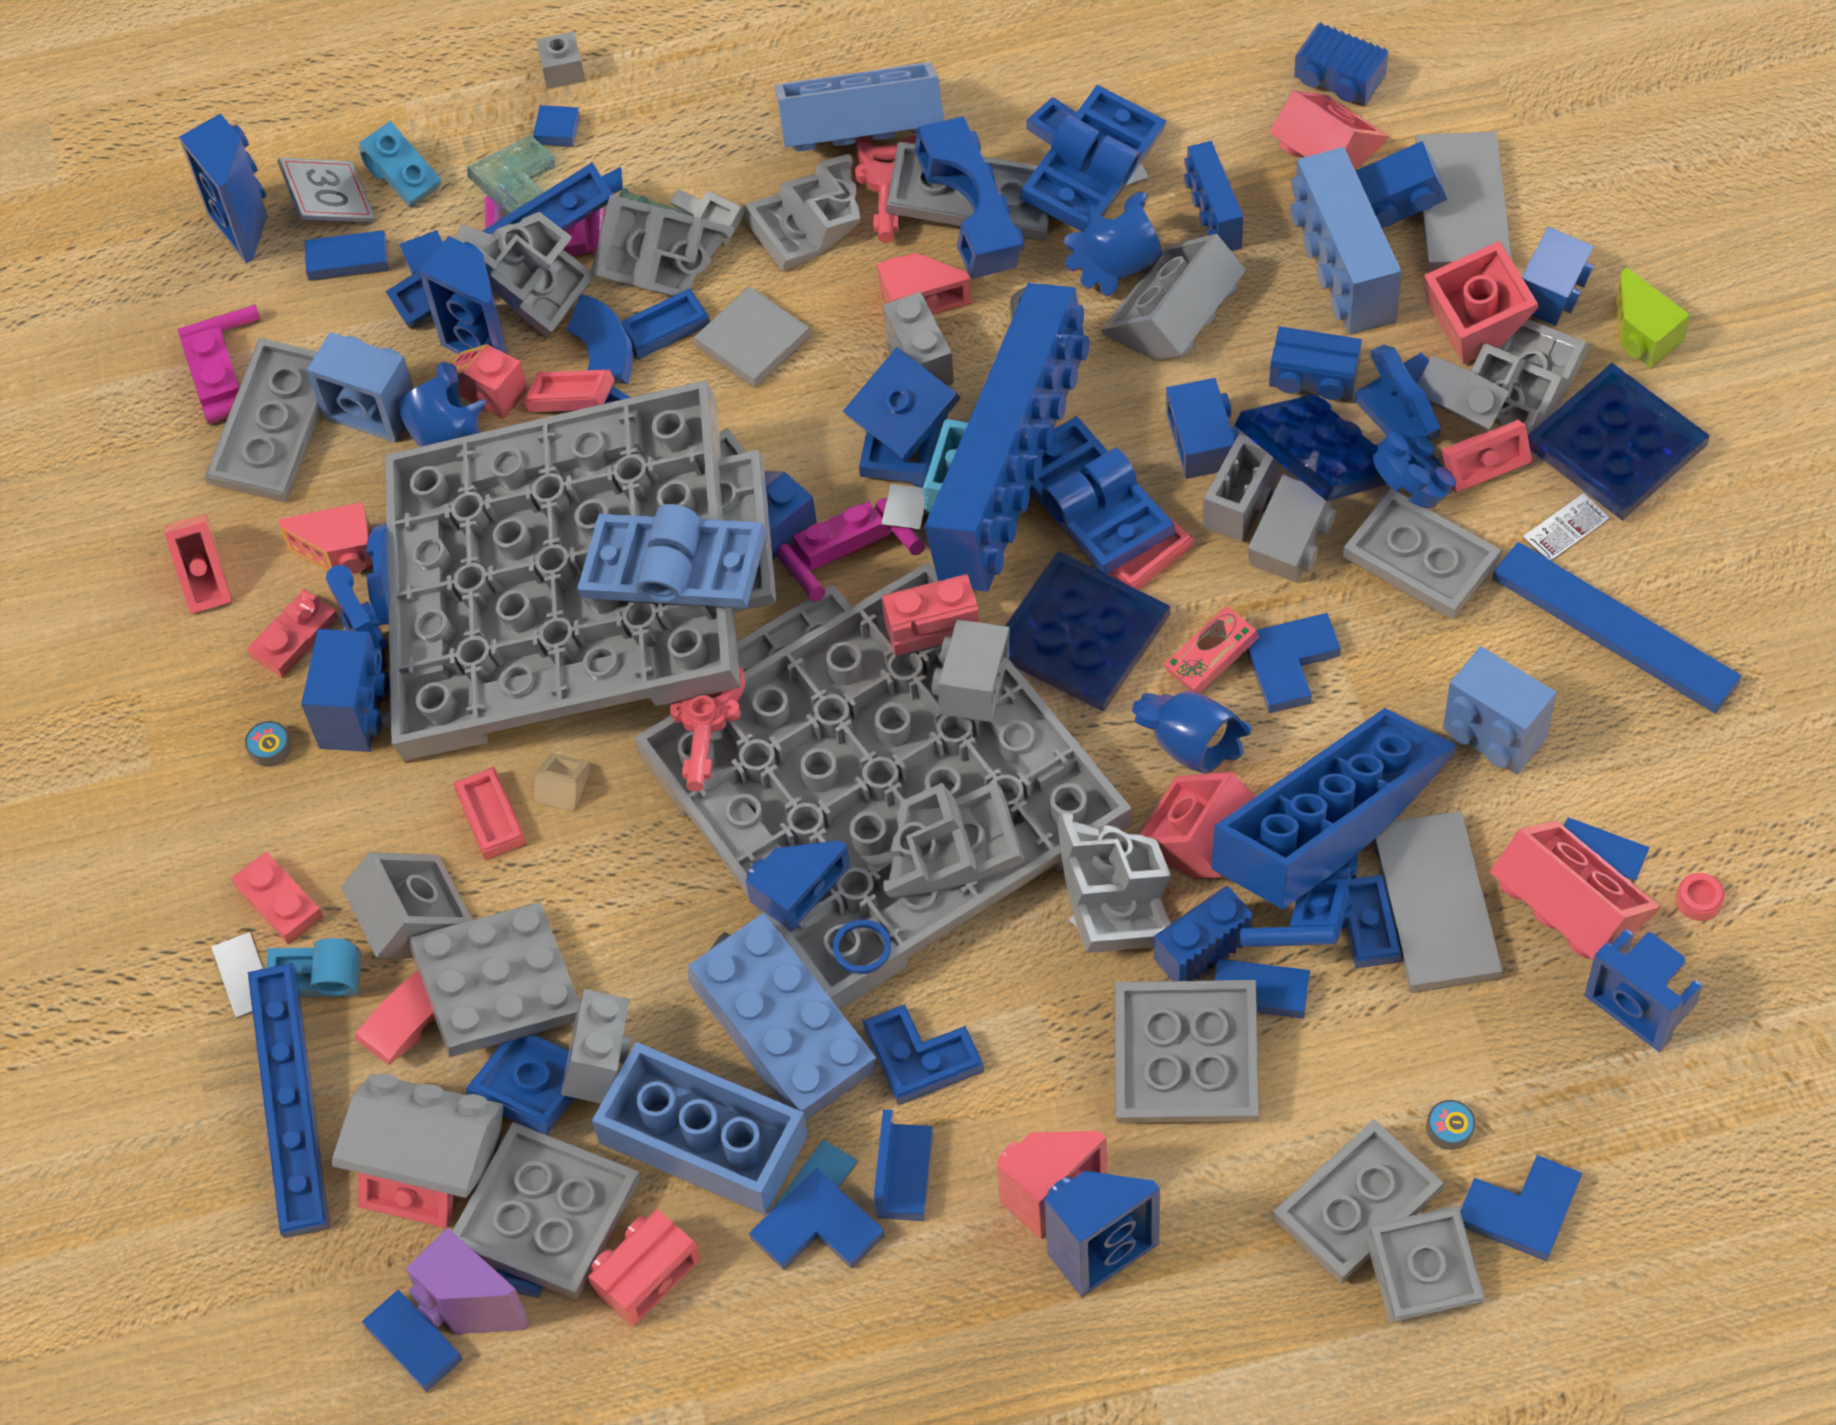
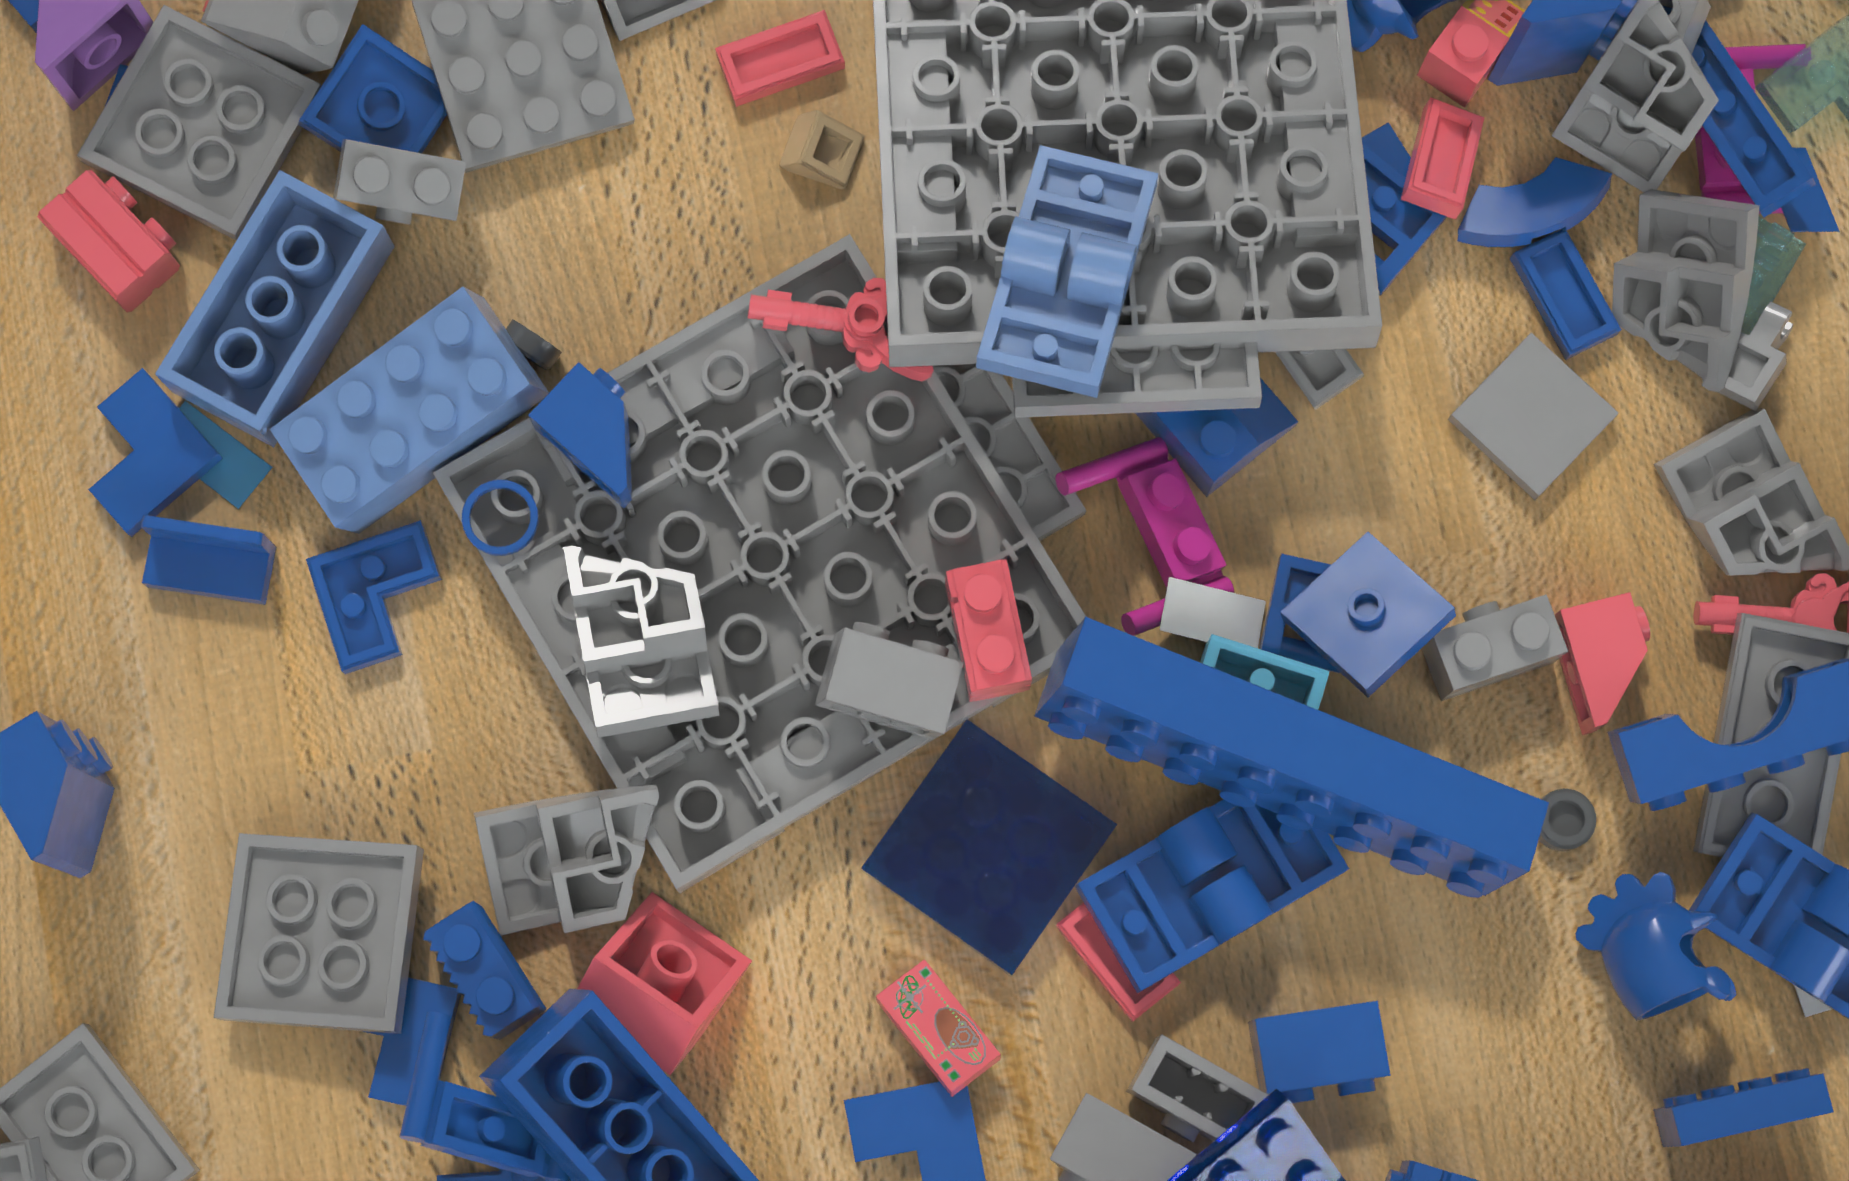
camera: 85 degrees right, 20 degrees up
coral slope [997,1131,1107,1239] -> none
light grey slope [1102,234,1246,360] -> none
blue piece [1132,691,1252,774] -> none

